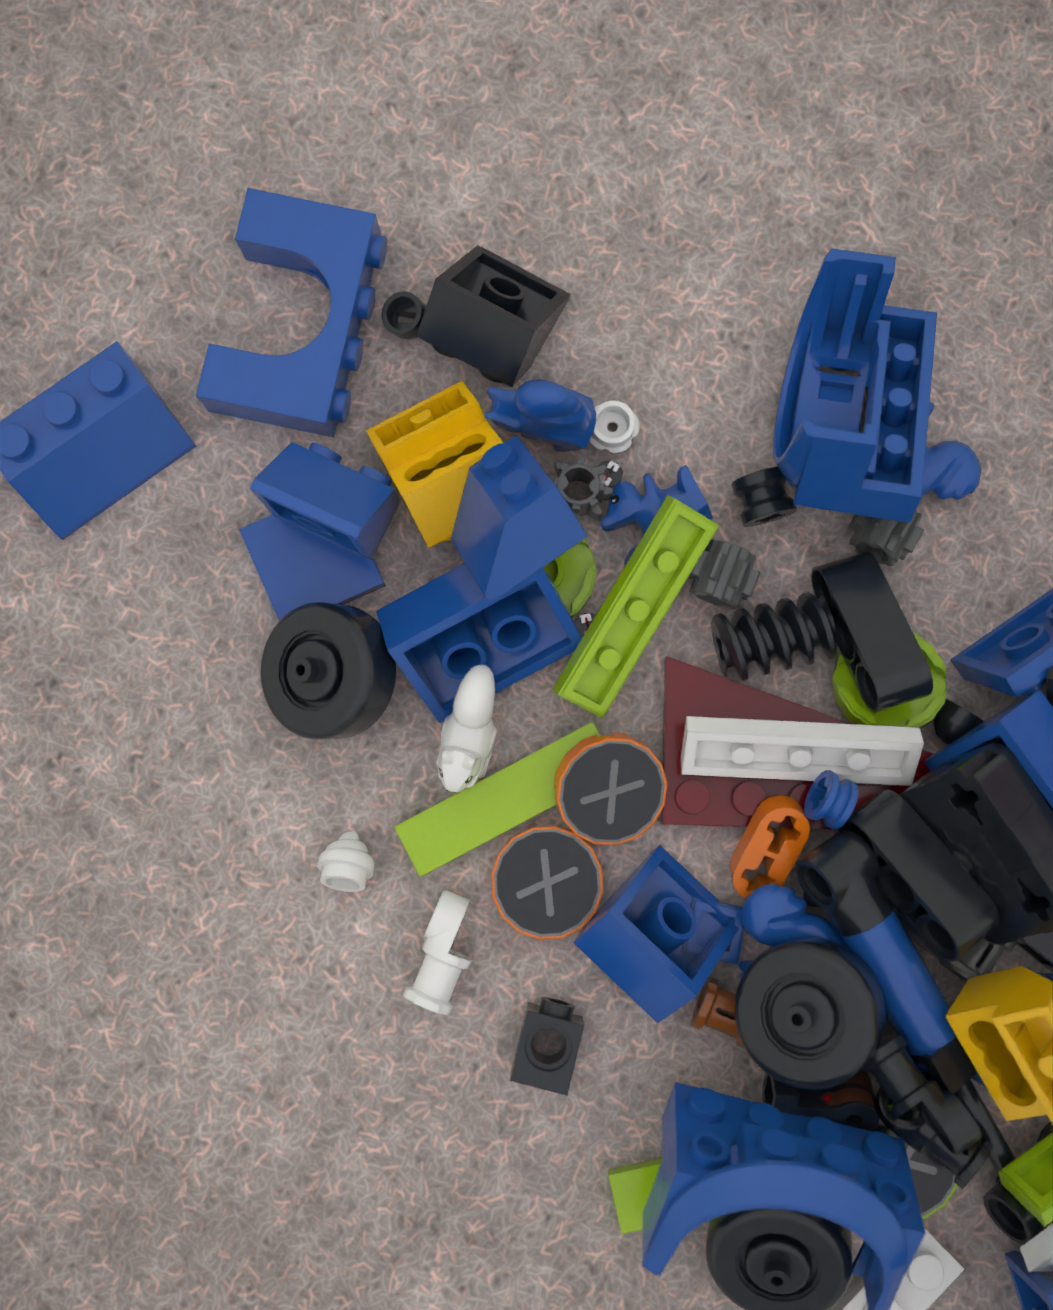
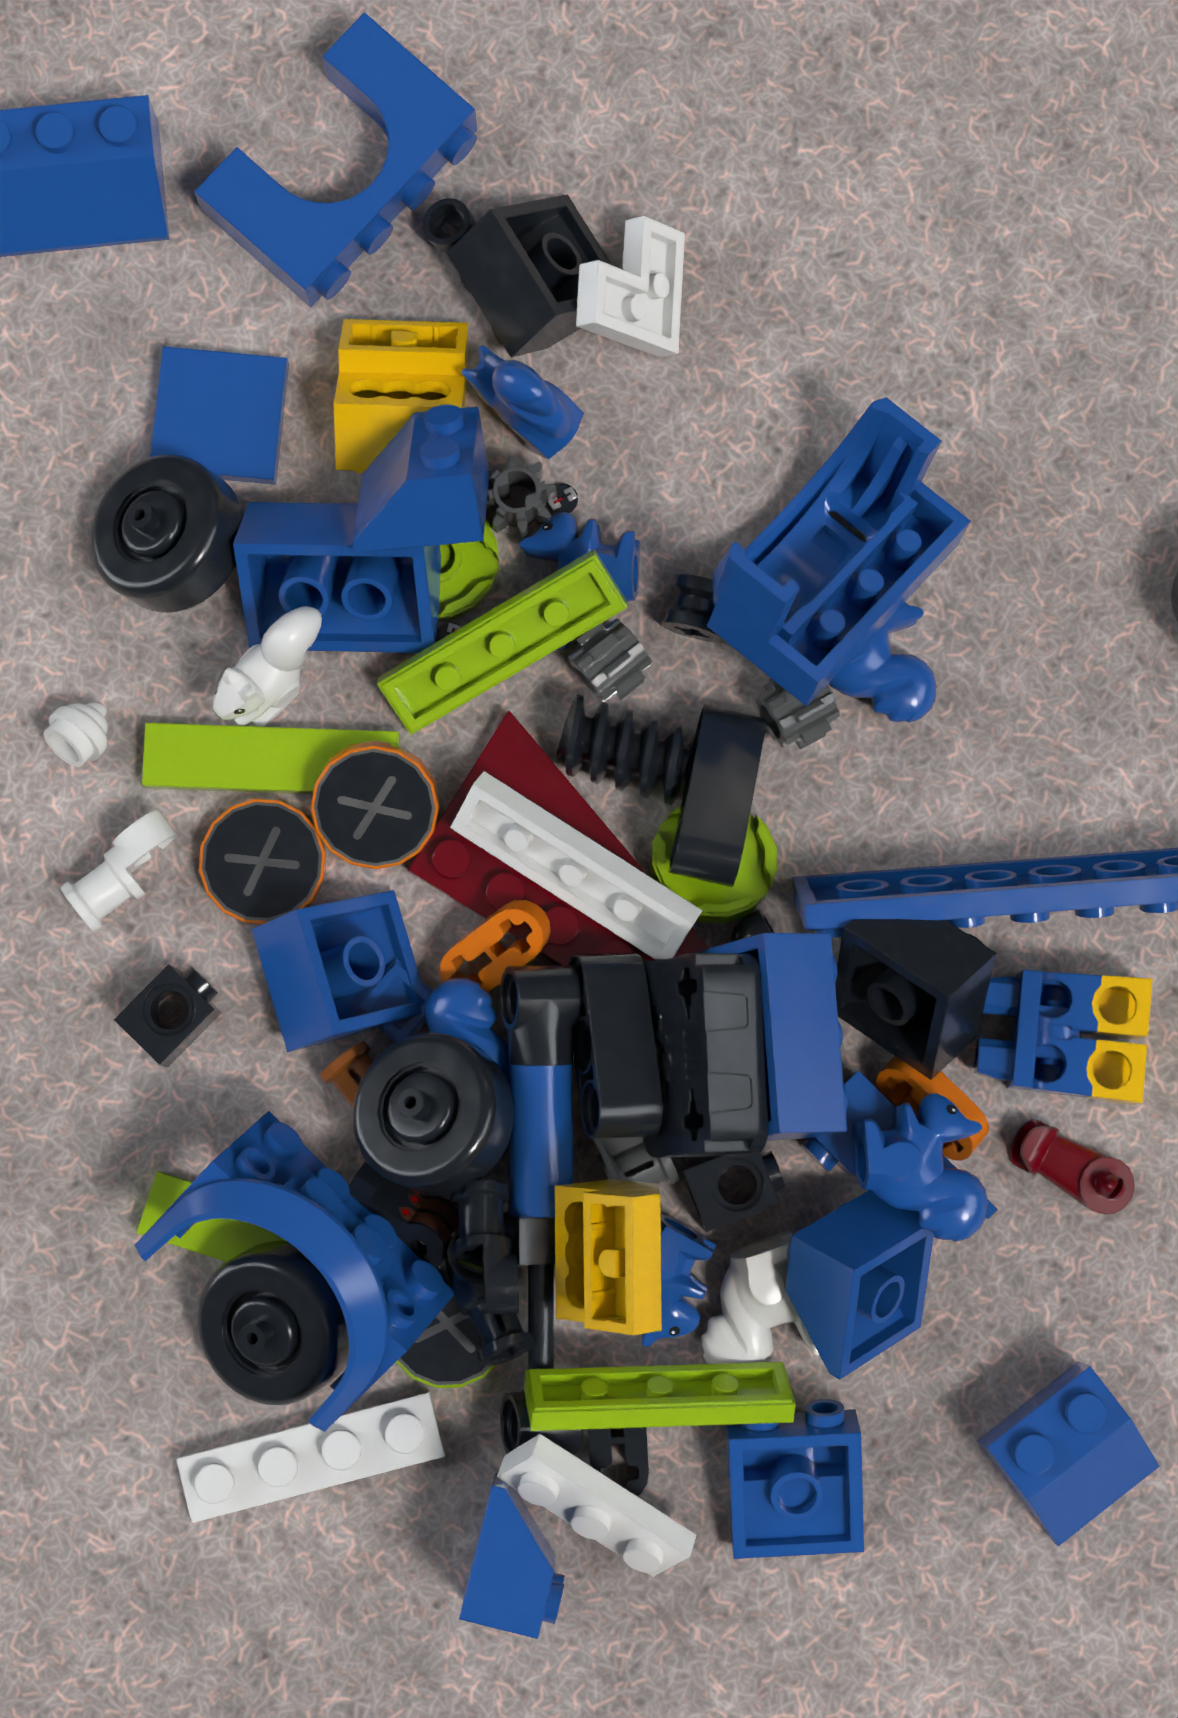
camera: 25 degrees right, 0 degrees up
blue slope [249,442,400,561] -> none
white plate [589,400,640,454] -> none
blue bush [804,770,858,830] -> none
none -> white plate [576,216,685,357]

